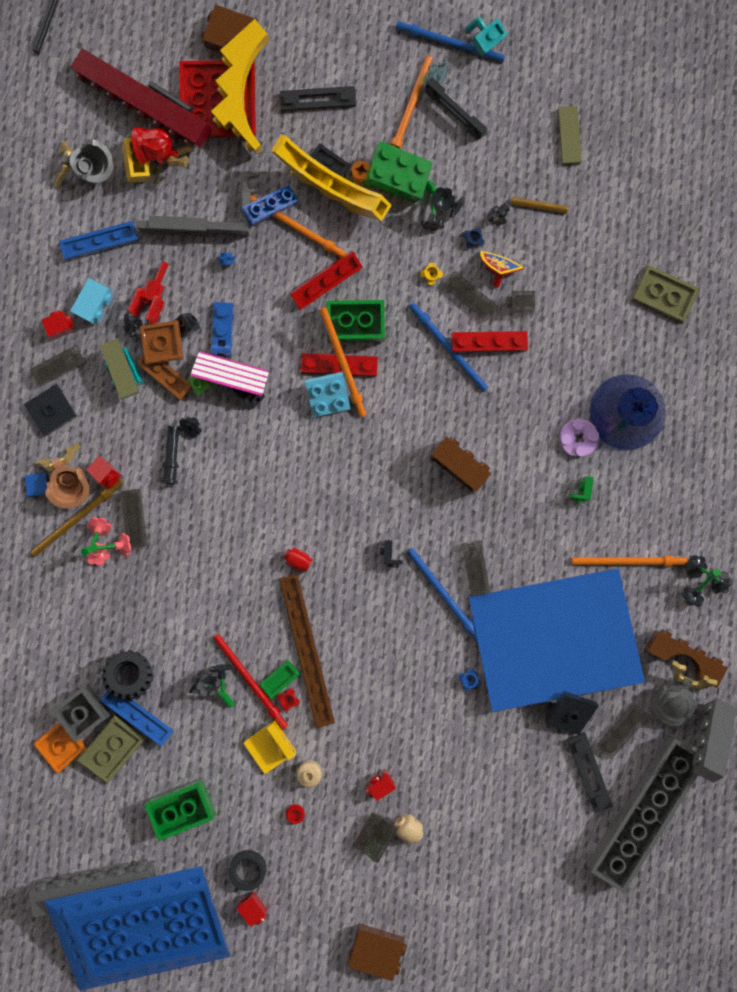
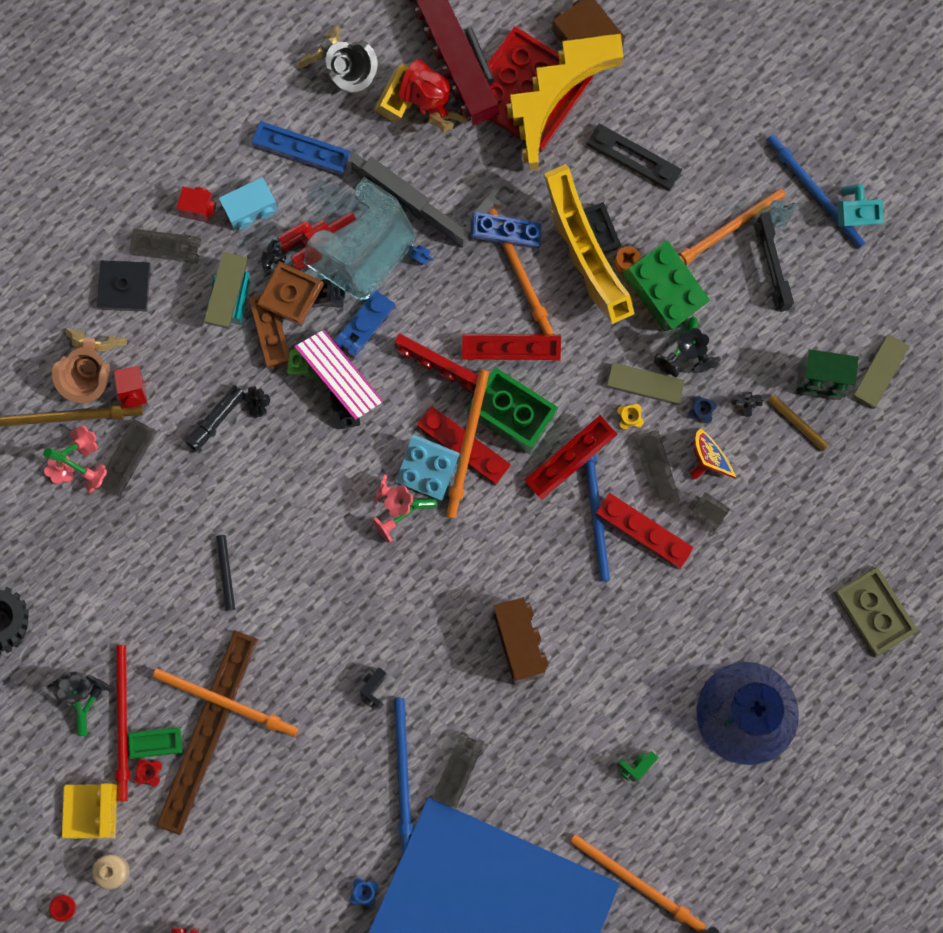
camera: 30 degrees right, 10 degrees down
blue piece [25,473,48,497] -> none
red brick [283,547,313,572] -> none
lavender plate [560,419,599,457] -> none
none -> orange bar [153,668,299,738]
none -> black bar [216,535,236,611]
none -> clear light blue windscreen [304,177,416,300]
none -> coral plant [372,474,437,544]
none -> red plate [394,333,478,394]
none -> red plate [525,415,618,500]
none -> olive tile [606,363,685,405]
none -> dark green brick [796,349,859,400]

